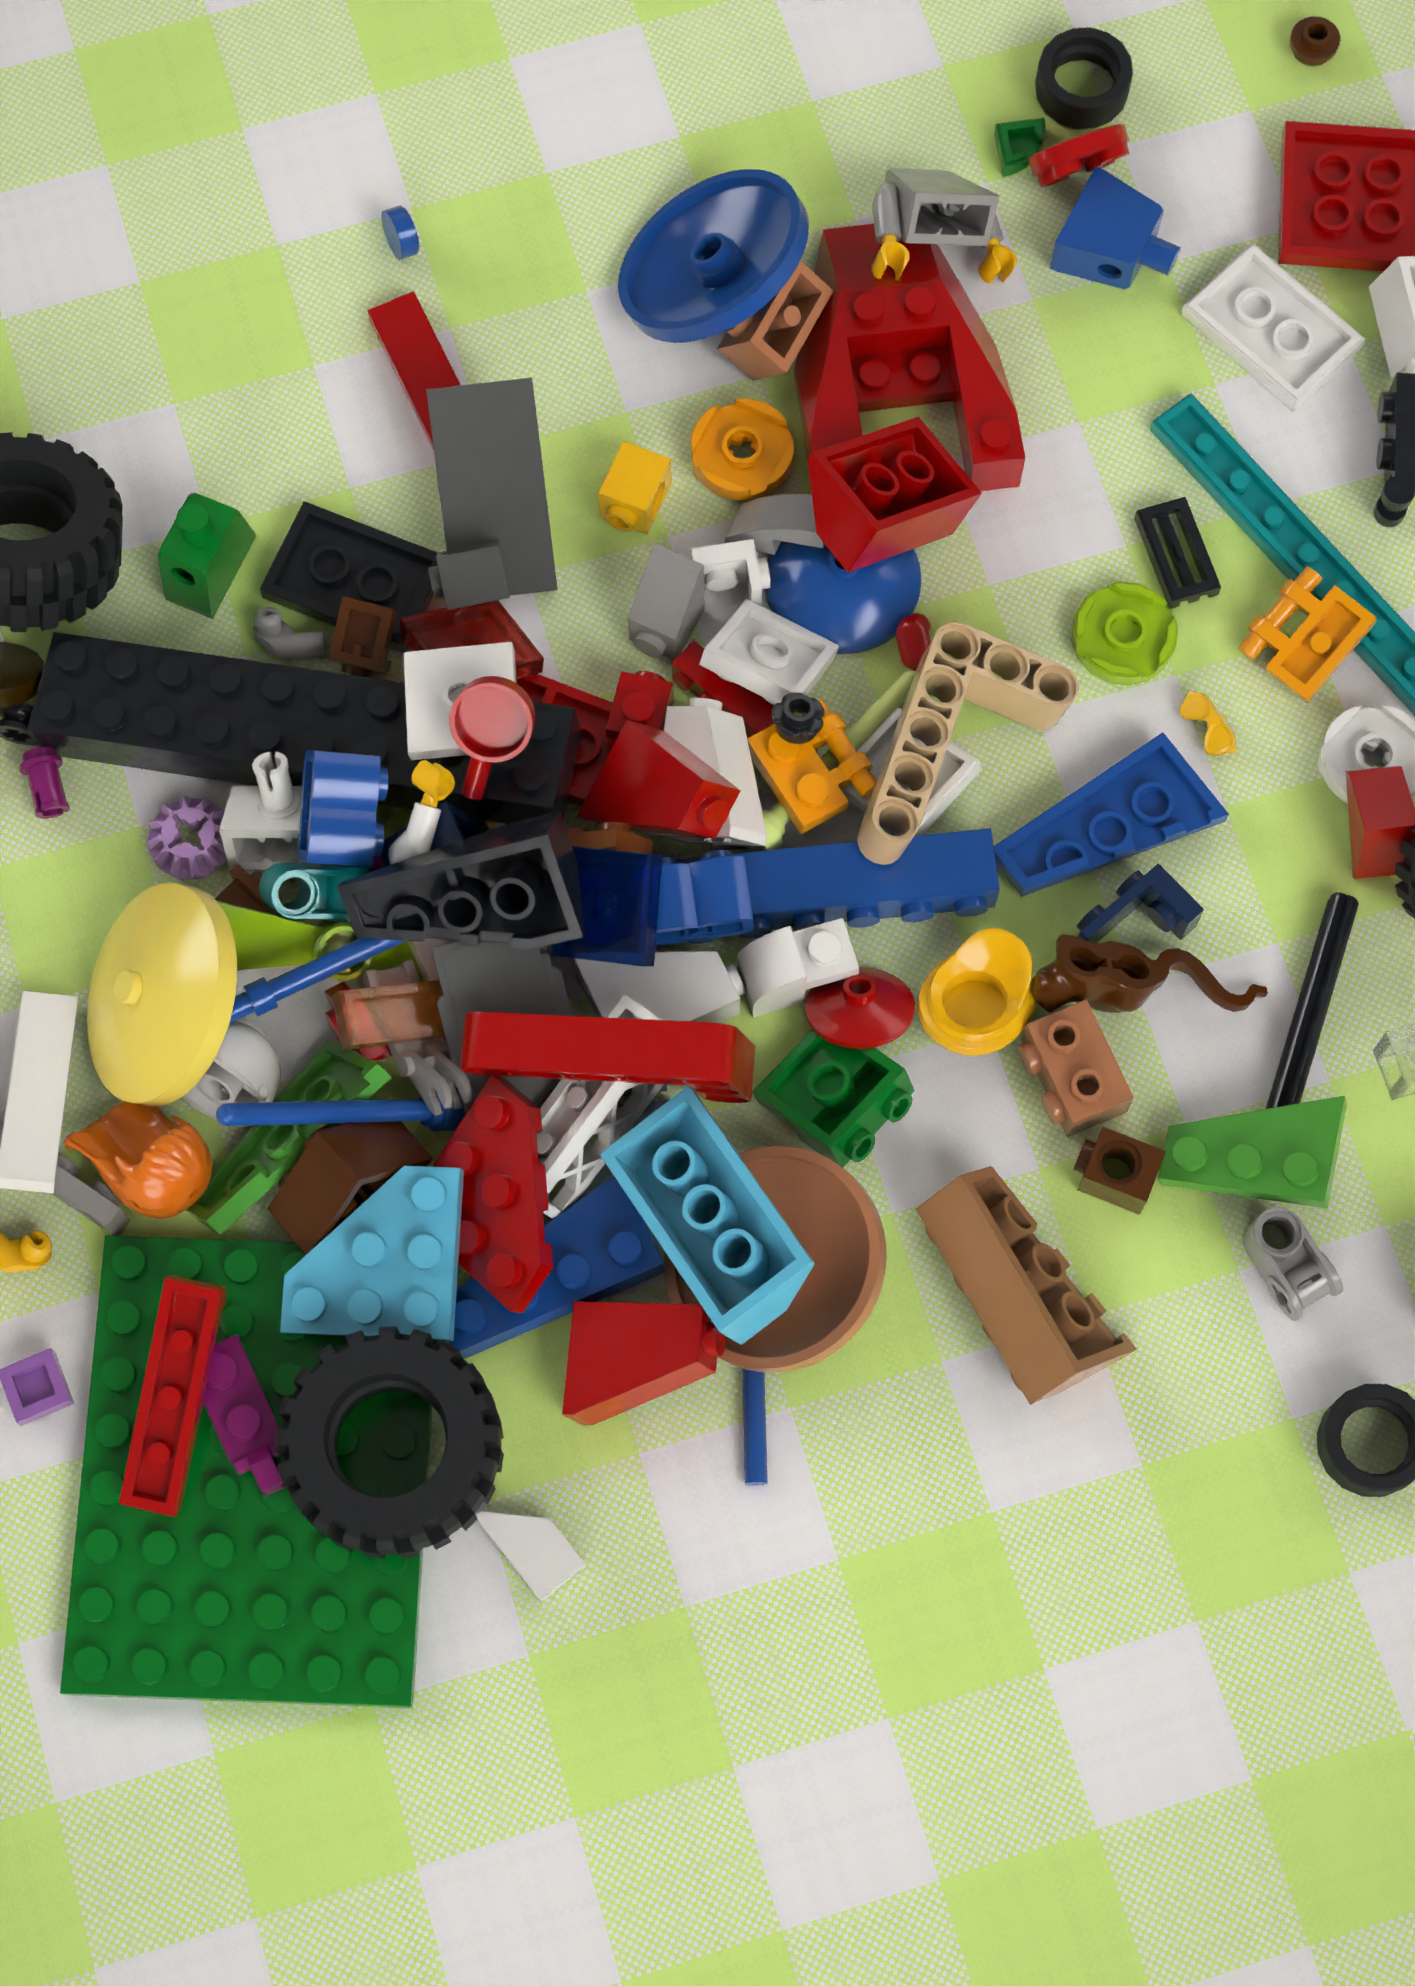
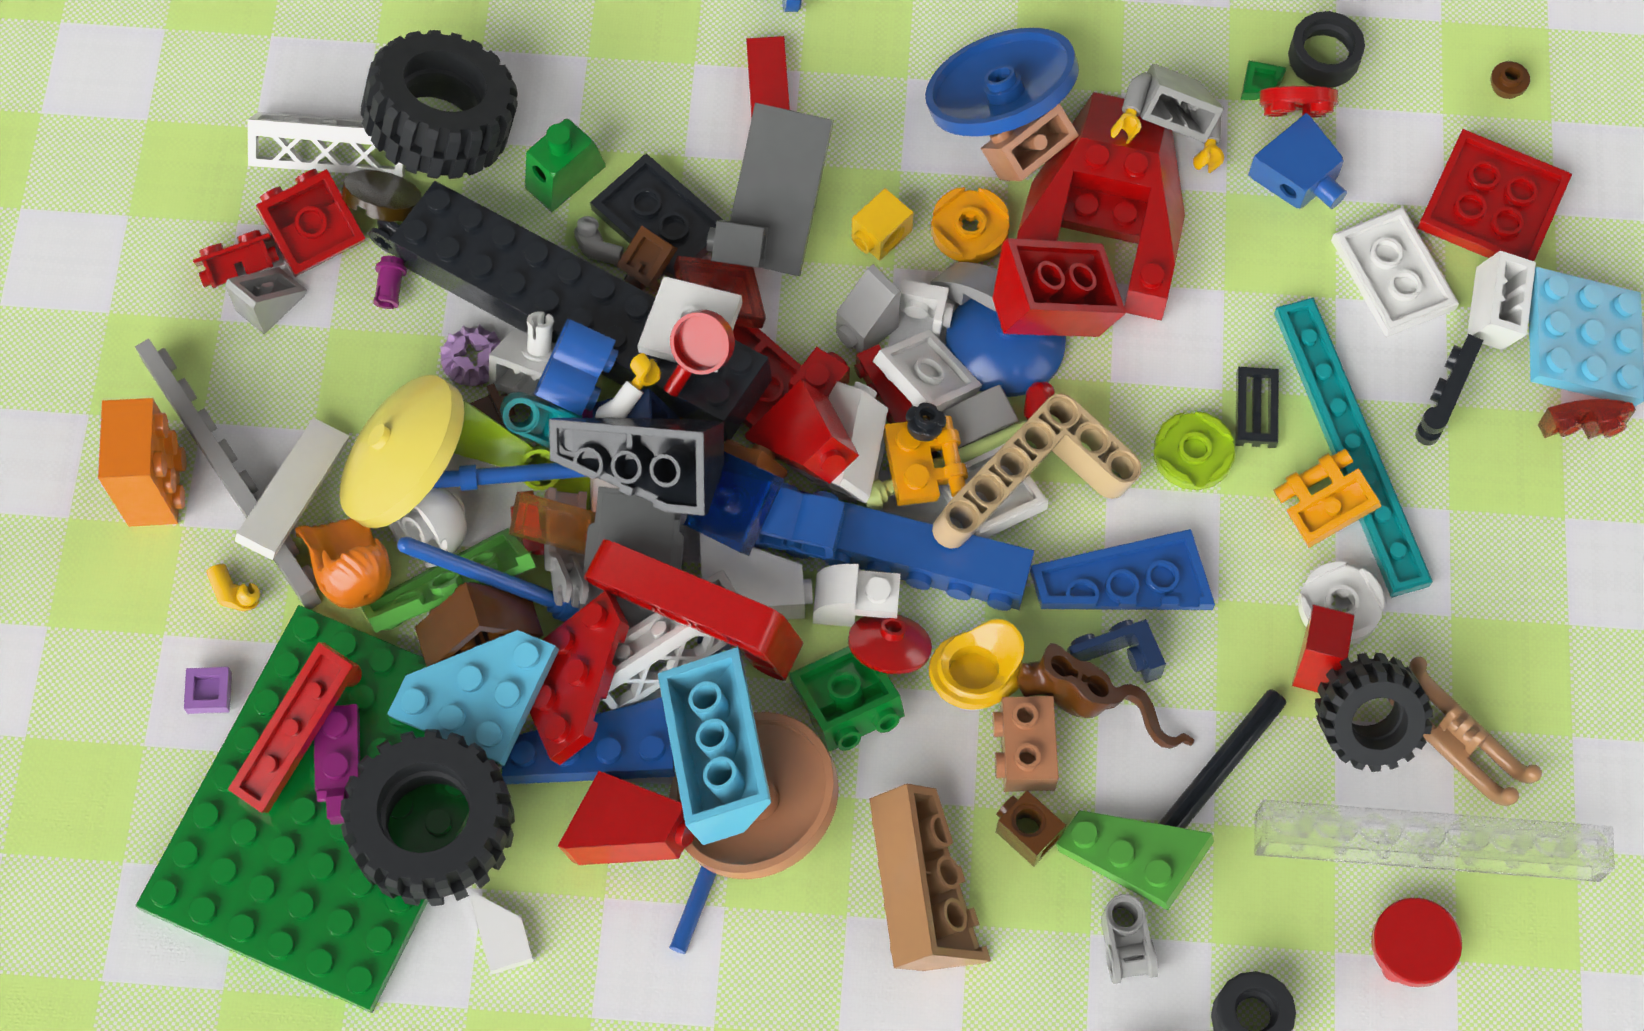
camera: 20 degrees right, 5 degrees down
yellow piece [1179,691,1238,756] -> none
none -> light grey slope [926,385,1019,456]

